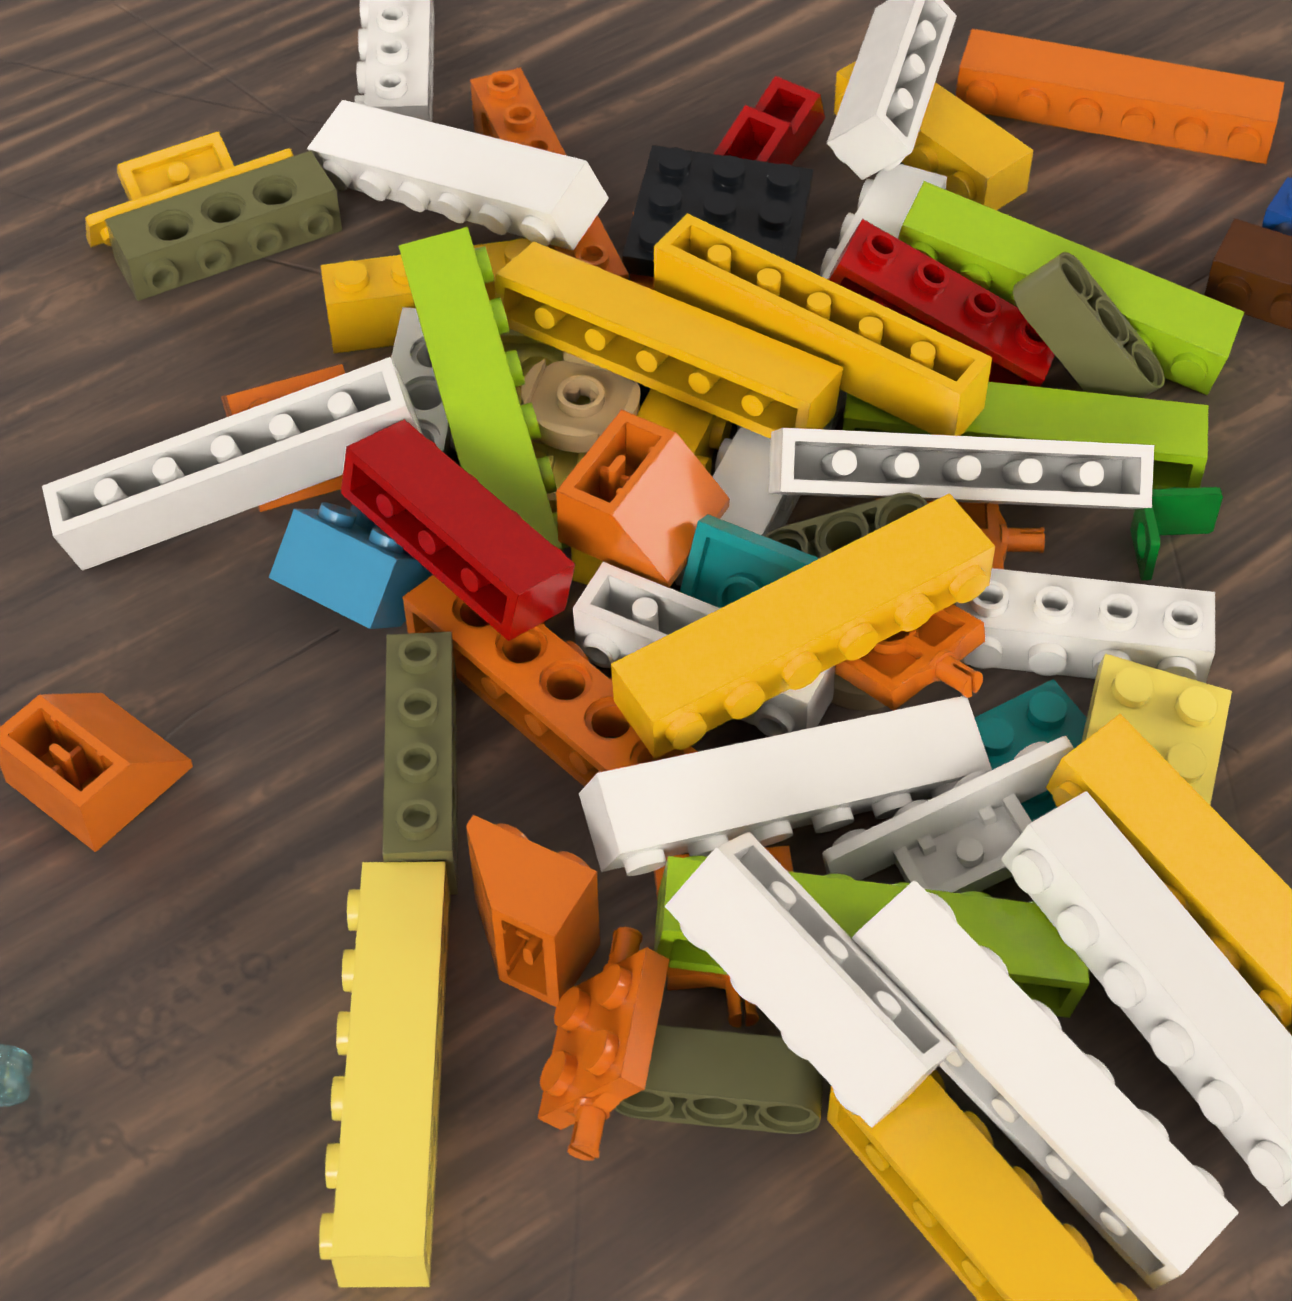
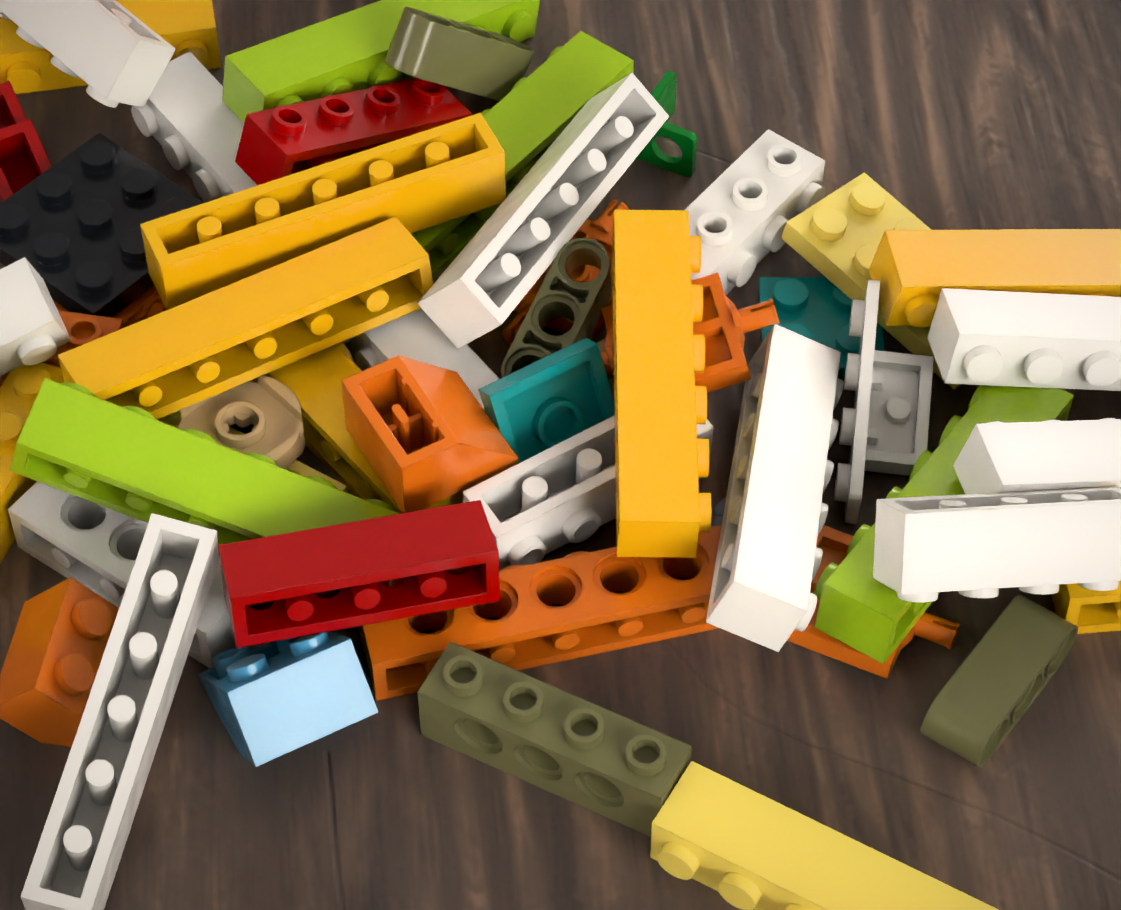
camera: 60 degrees left, 0 degrees up
orange slope [466,815,600,1007] -> none
orange plate [537,927,670,1161] -> none

